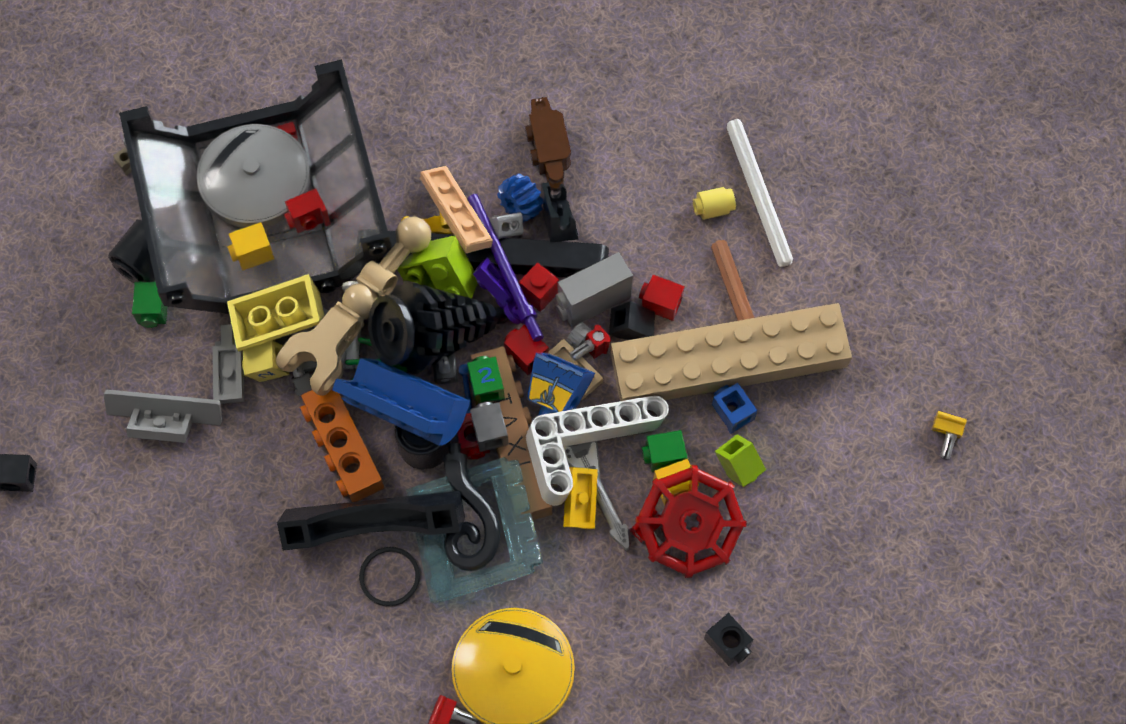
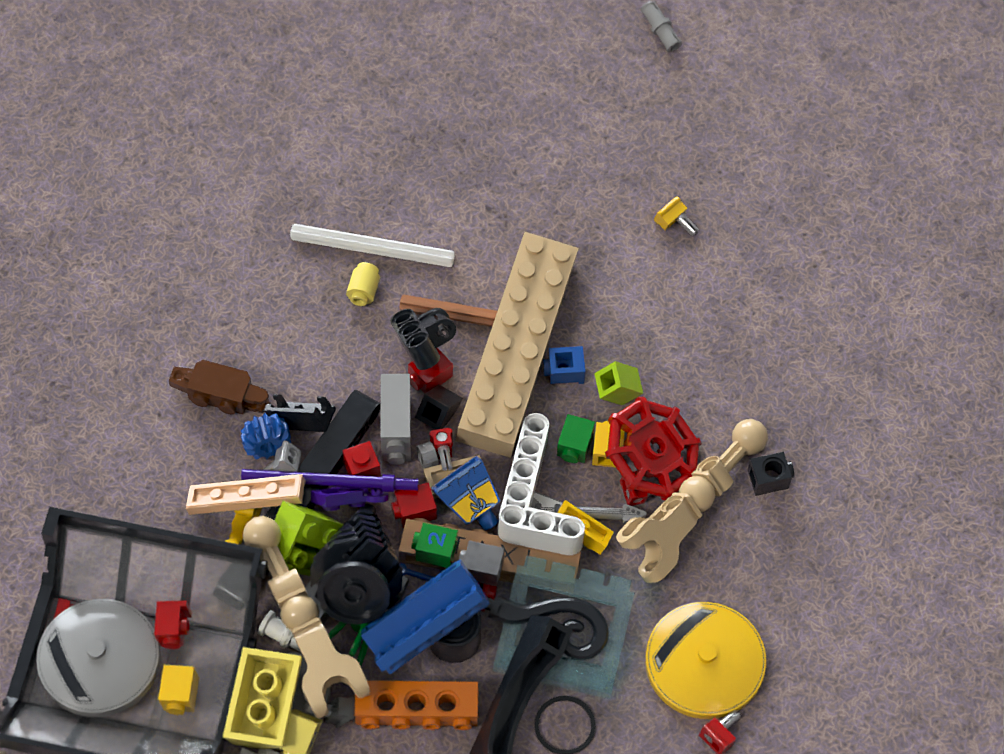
camera: 65 degrees left, 5 degrees down
none -> black piece [390,308,456,370]
none -> tan piece [616,419,768,583]

